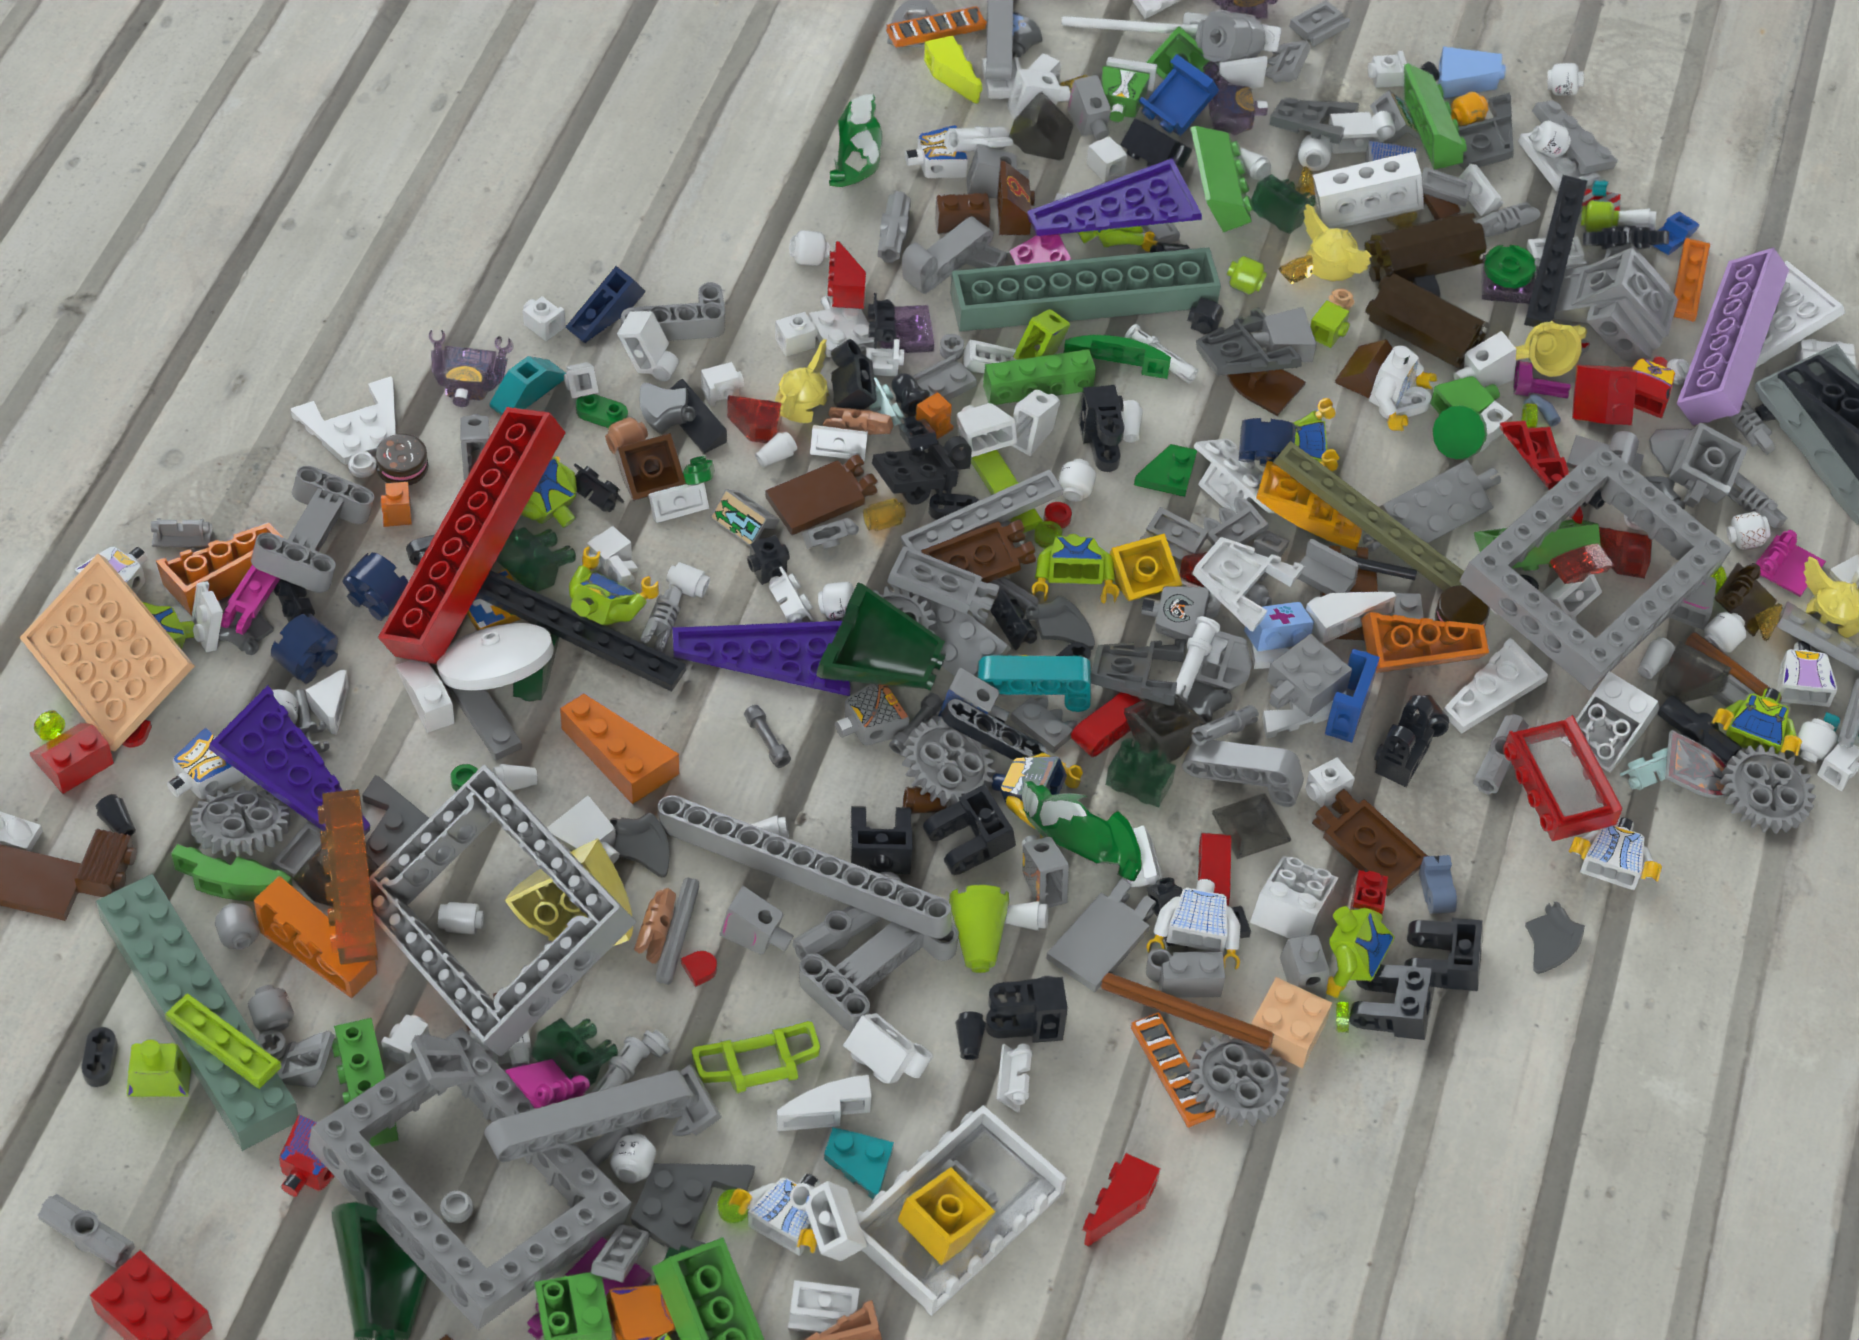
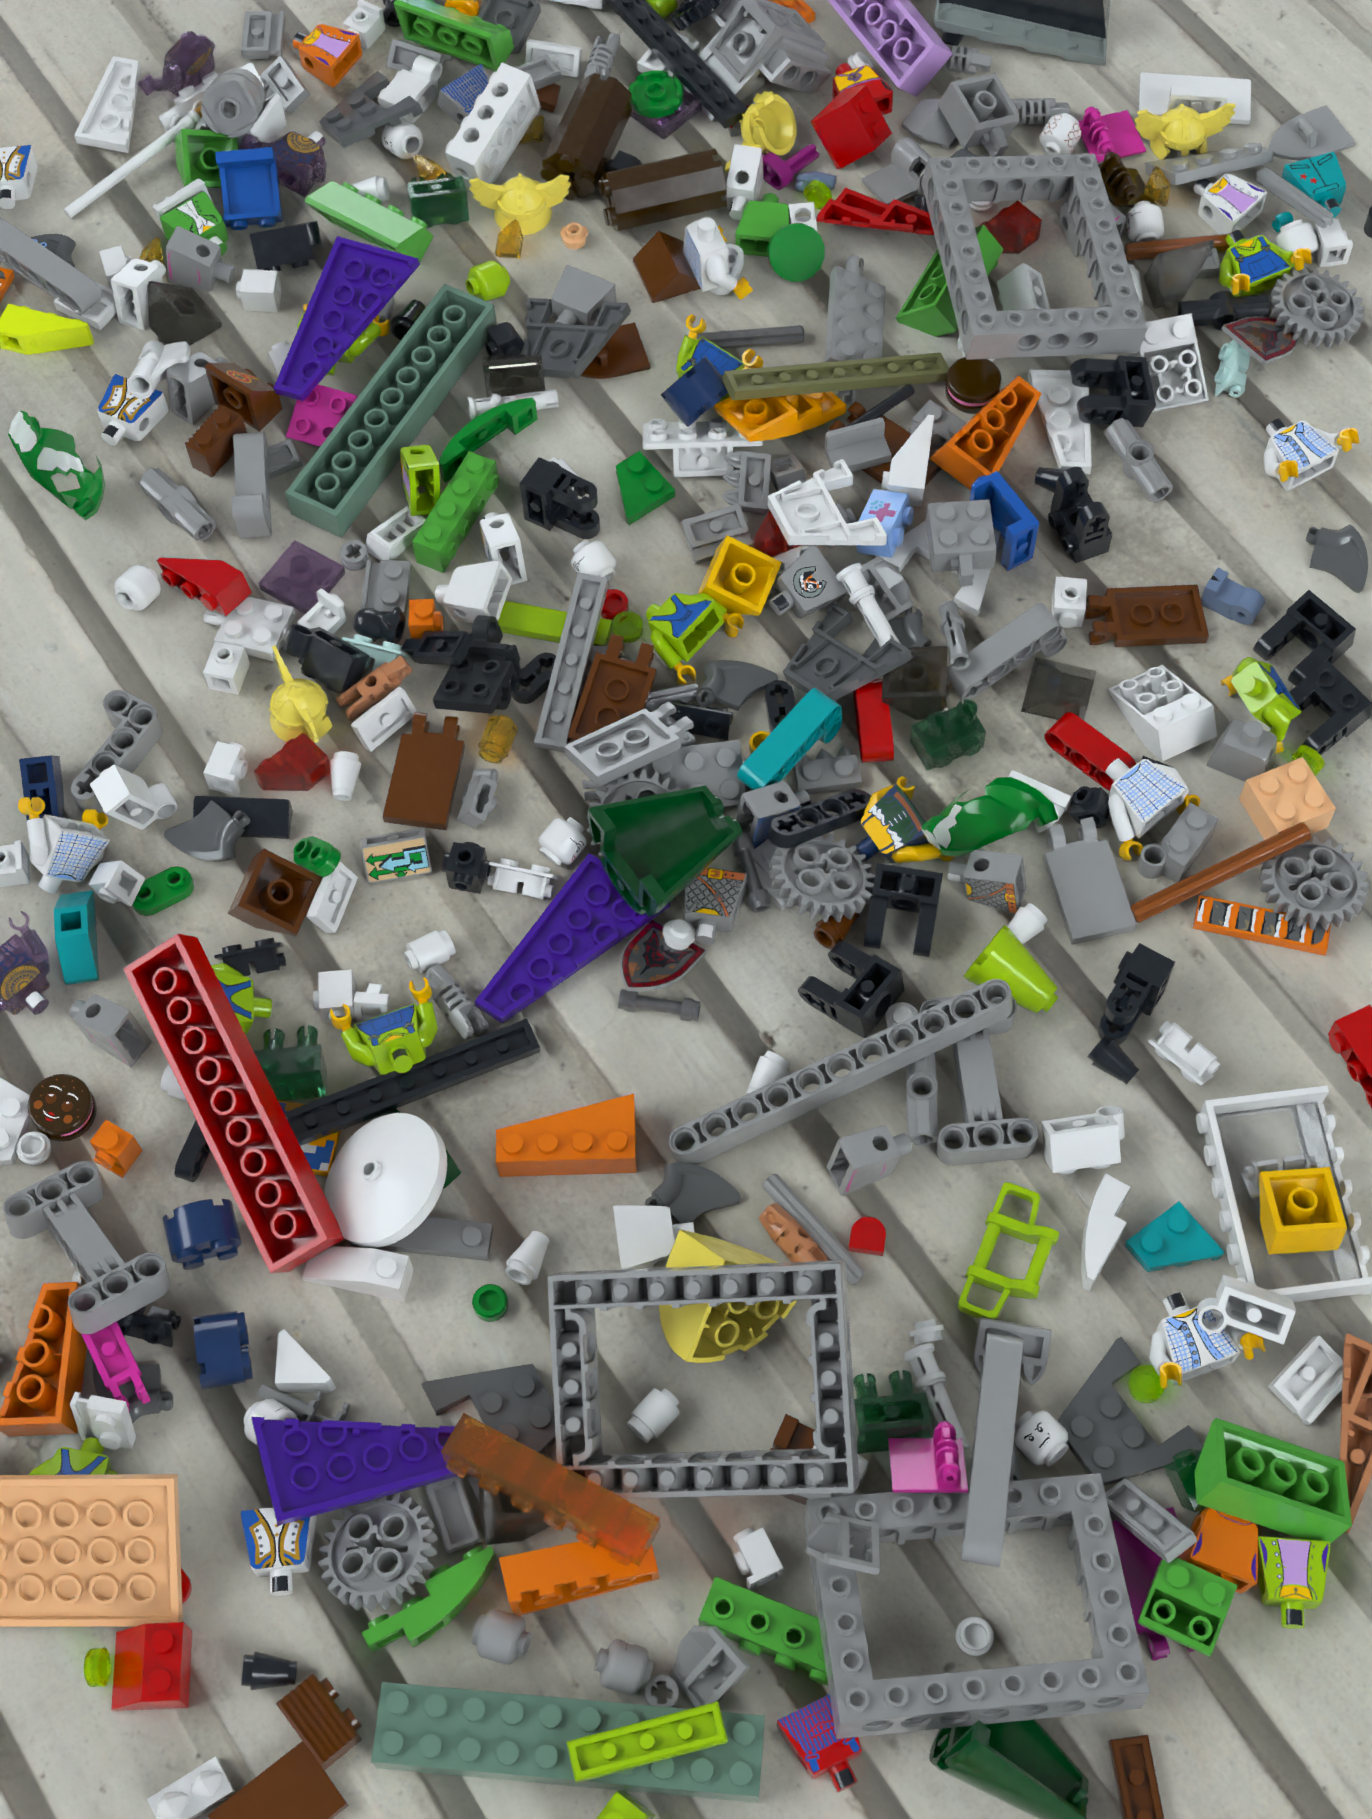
camera: 45 degrees left, 10 degrees up
nougat head [605,417,648,455] -> none
black hinge [868,293,896,349] -> none
lime brick [1310,300,1350,348] -> none
red slope [1350,870,1388,914] -> none
red window [1503,715,1623,842] -> none
clear red slope [1549,543,1613,584] -> none
none -> white torso [18,797,110,893]
none -> orange torso [293,24,363,88]
none -> clear smoke slope [482,354,545,397]
none -> shield [620,920,707,992]
none -> white plate [663,919,696,950]
none -> flat silver axle [696,325,804,349]
none -> black brick [1070,355,1156,427]

